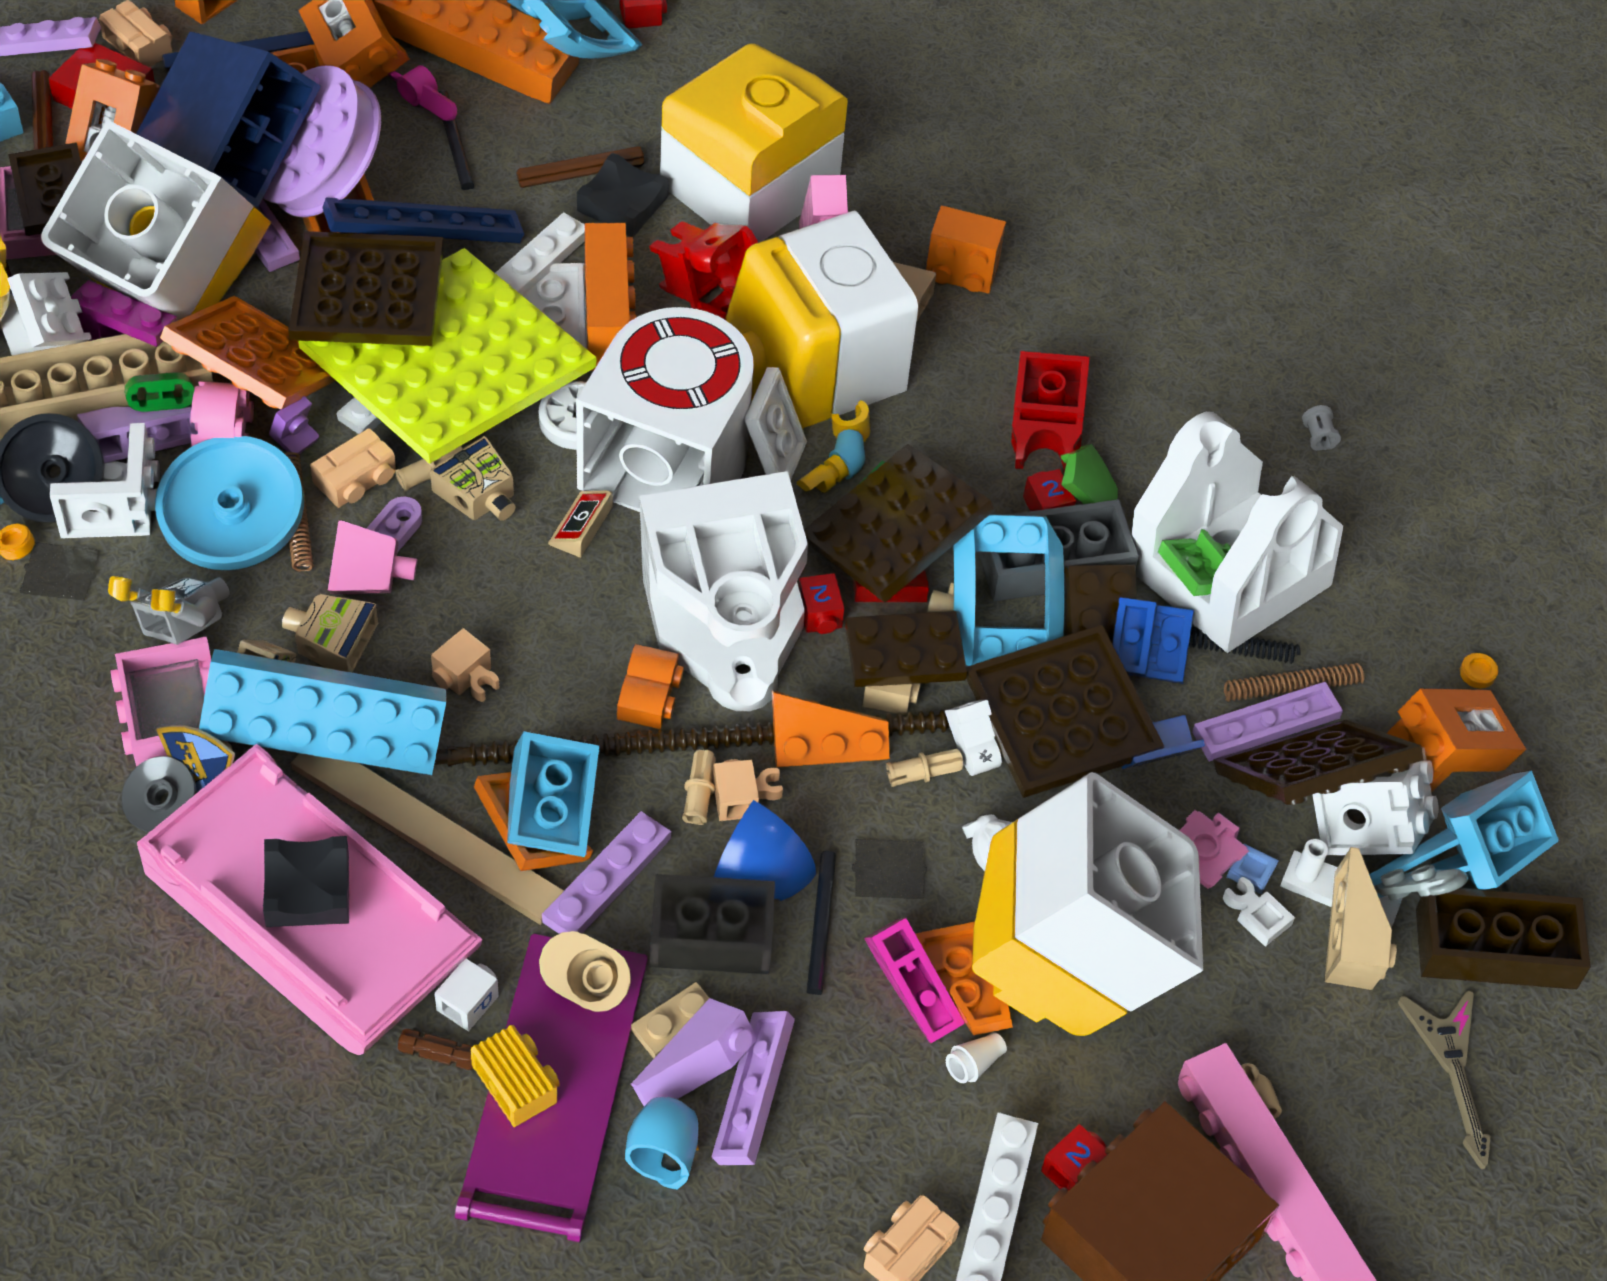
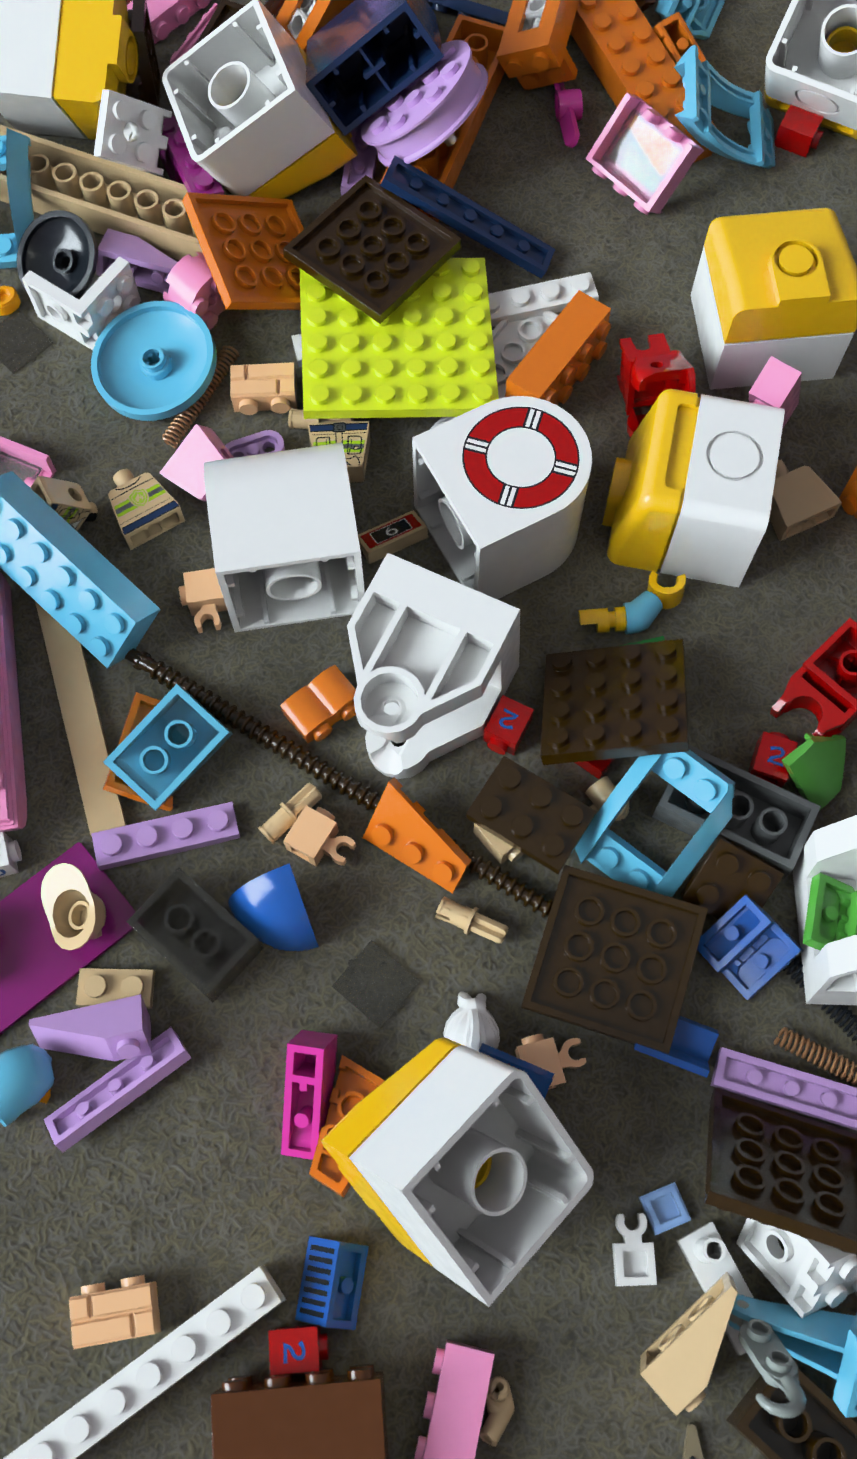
camera: 45 degrees right, 15 degrees up
light grey torso [108,576,230,645] -> none
green beam [124,372,195,412] -> none
medium lavender bracket [269,396,319,457] -> none
black bar [439,90,474,190] -> none
reddish brown axle [516,146,644,188] -> none
black brick [577,152,668,237] -> none
white tile [744,367,807,481] -> none
black bar [806,851,836,995] -> none
white leg [945,700,1002,776] -> none
white cone [946,1032,1007,1083] -> none
bright pink piece [1179,810,1249,889] -> none
none -> white brick [204,443,365,632]
none -> blue panel [295,1236,369,1330]
none -> window [585,93,704,215]

